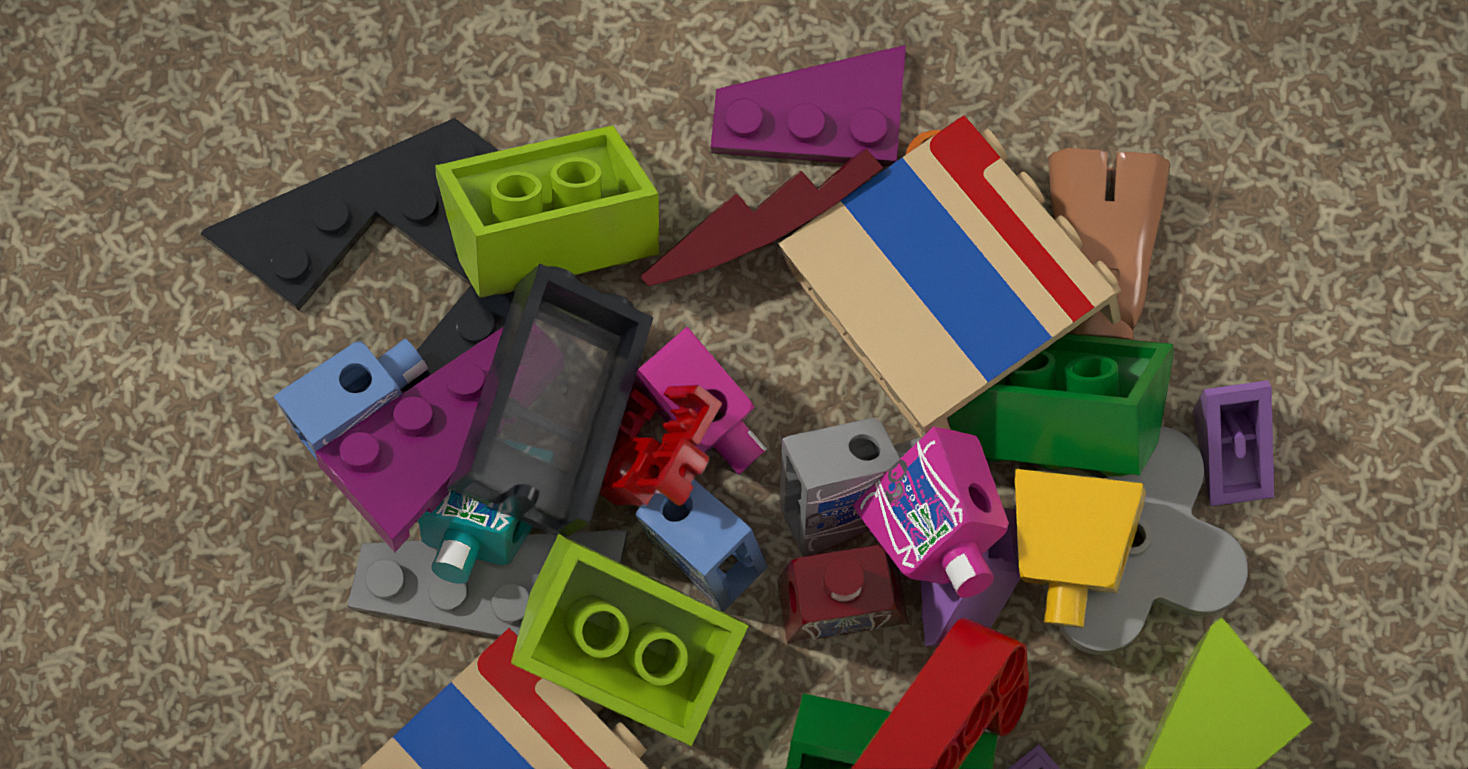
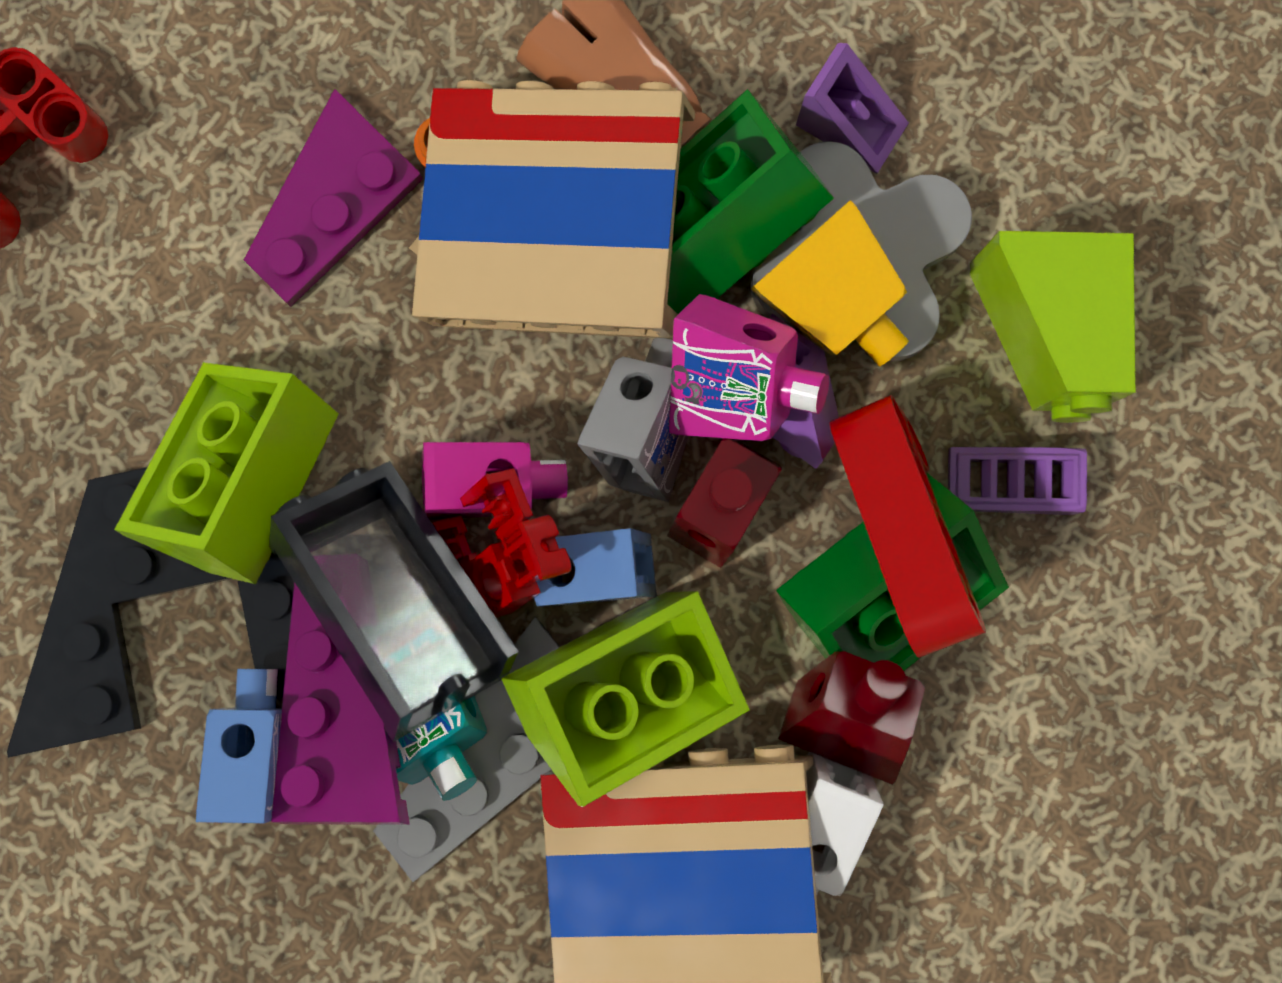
camera: 55 degrees left, 10 degrees up
dark red slope [640,148,883,286] -> none

